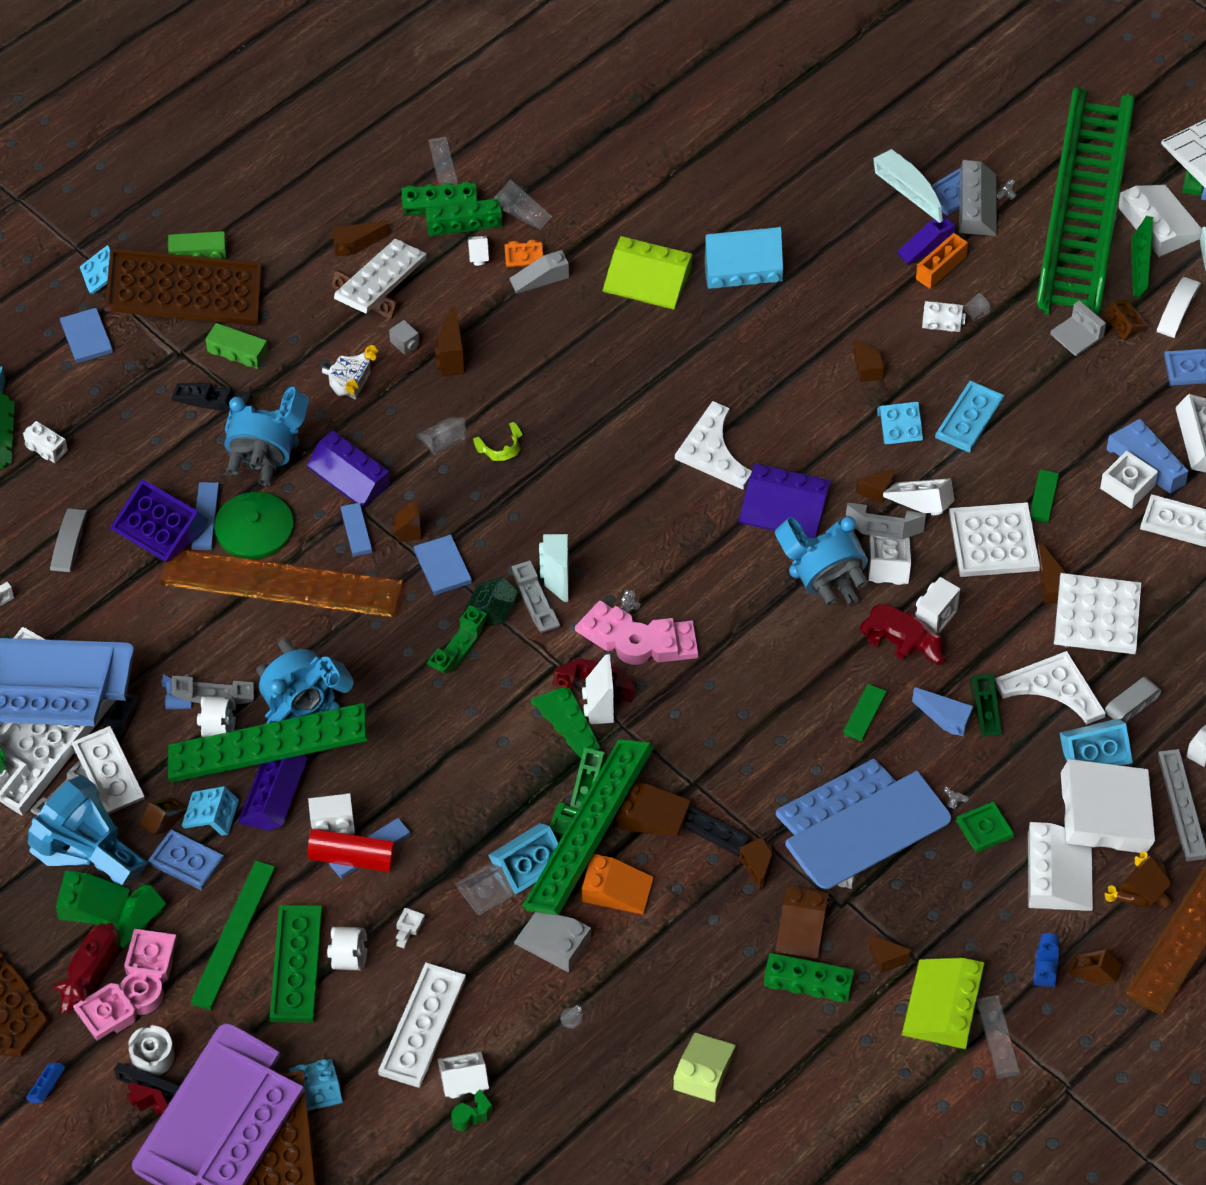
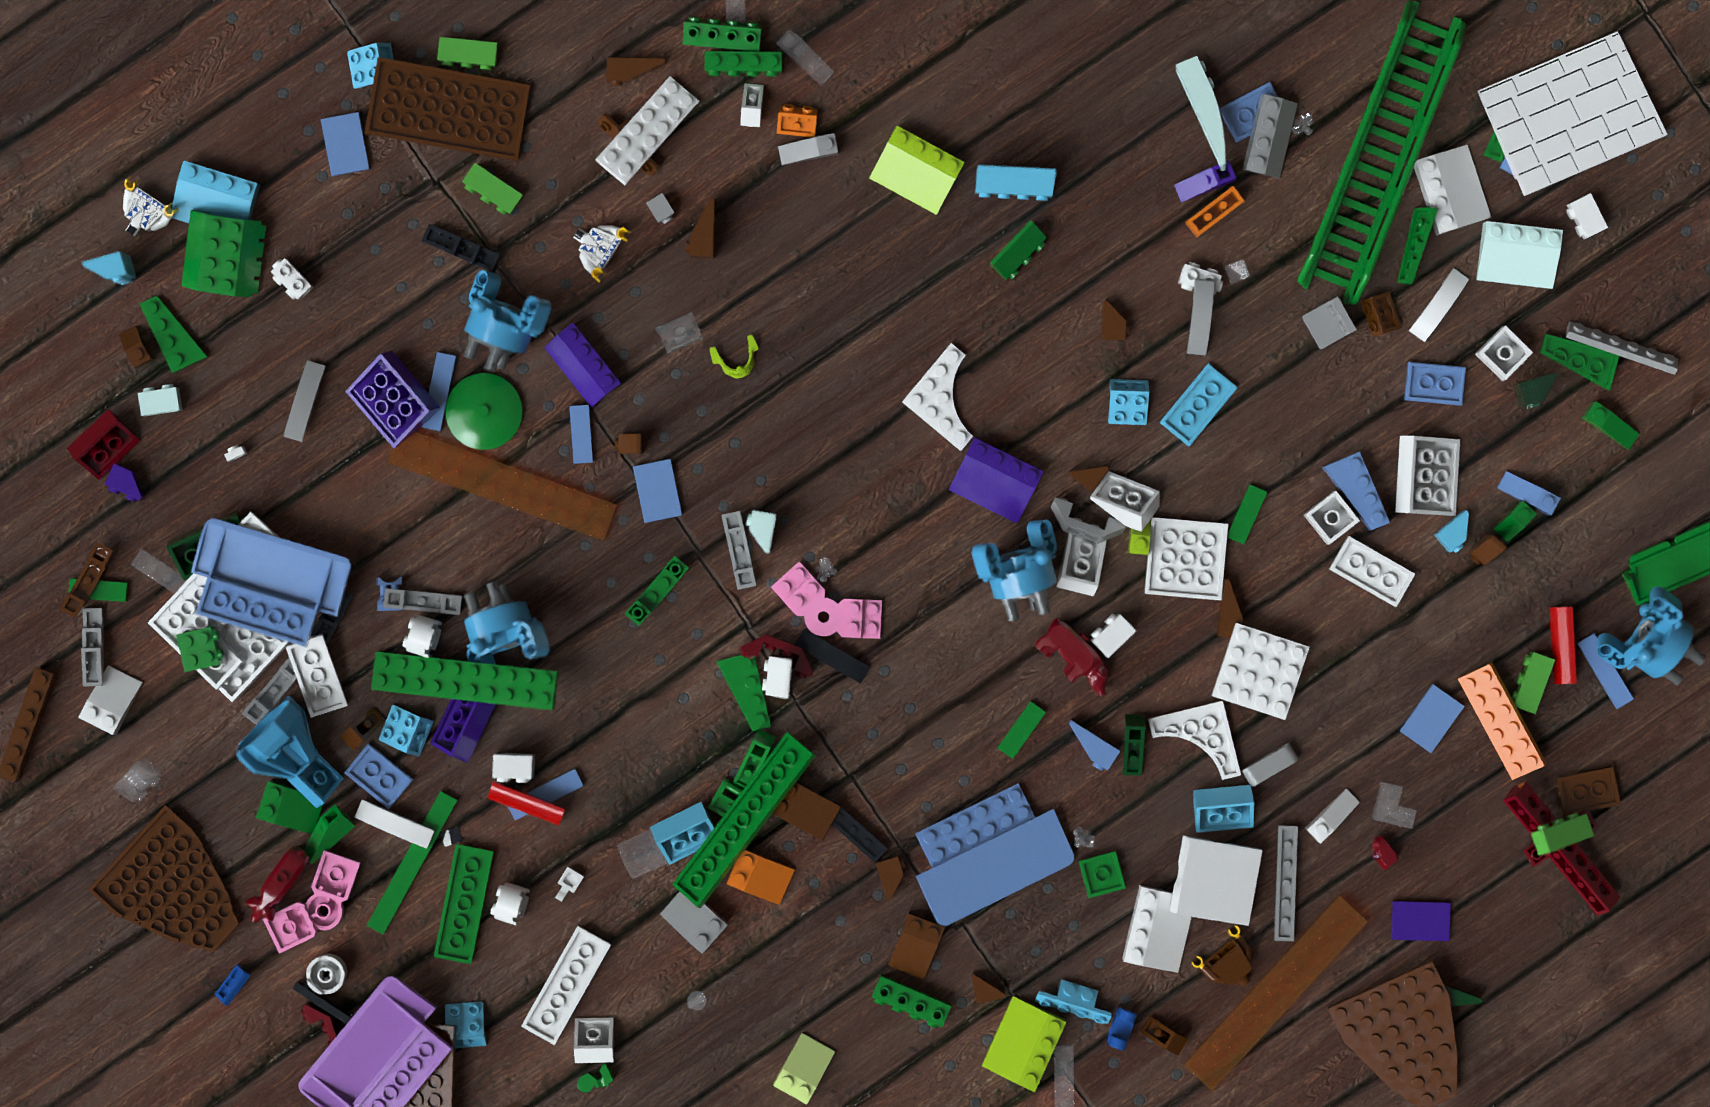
camera: 10 degrees right, 35 degrees up
clear green slope [462,577,518,626] -> none
none -> white slope [355,799,434,849]
none -> black sticker [440,827,463,847]
none -> black slope [795,629,870,684]
none -> green slope [989,220,1046,280]
none -> medium azure bracket [1035,980,1112,1024]
none -> lime slope [1128,519,1151,555]
none -> light grey slope [1187,279,1214,355]

